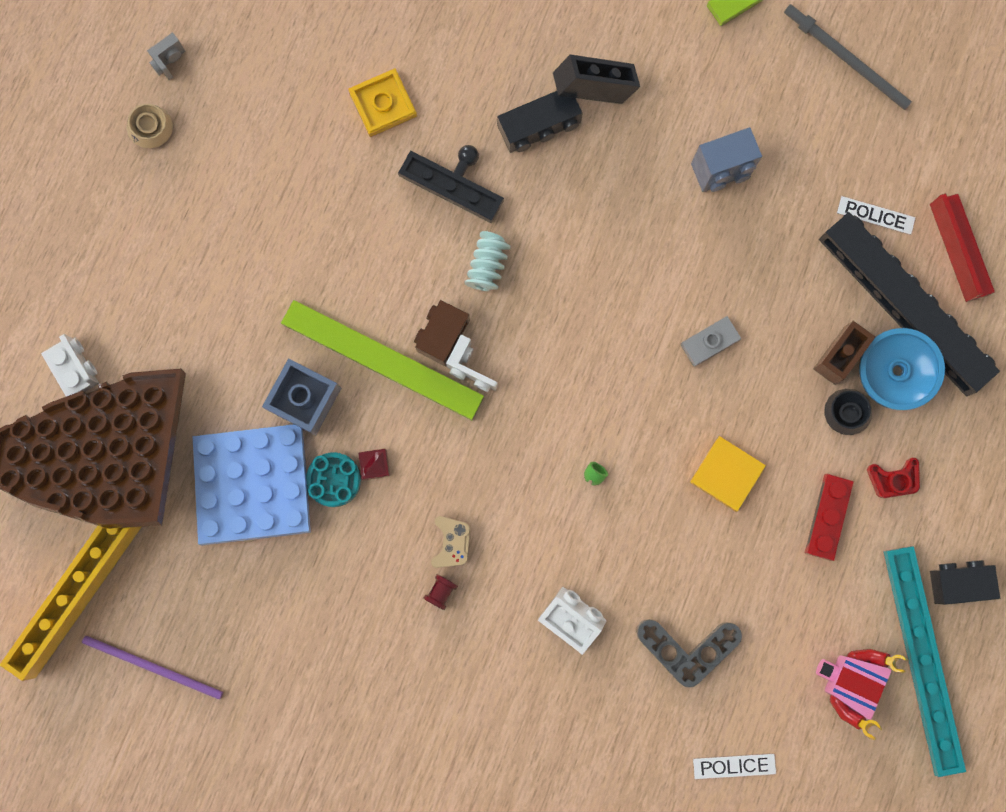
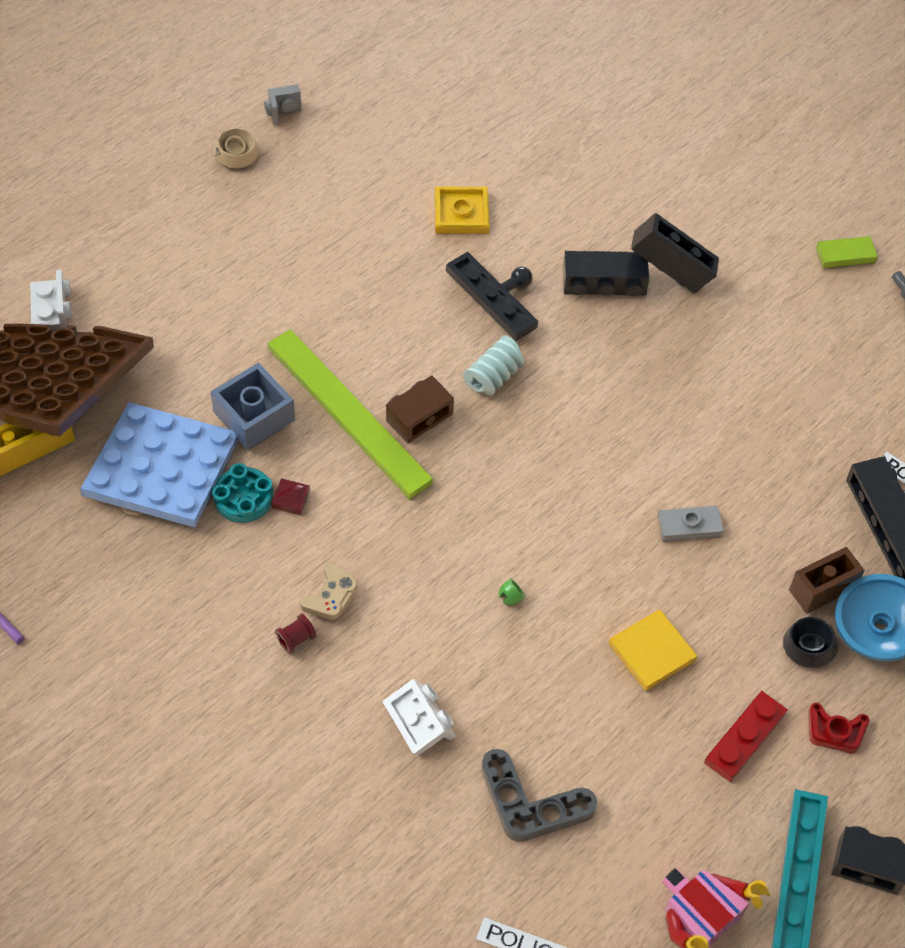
camera: 20 degrees right, 25 degrees down
white bracket [446,335,498,392] -> none
sand blue brick [691,127,762,192] -> none

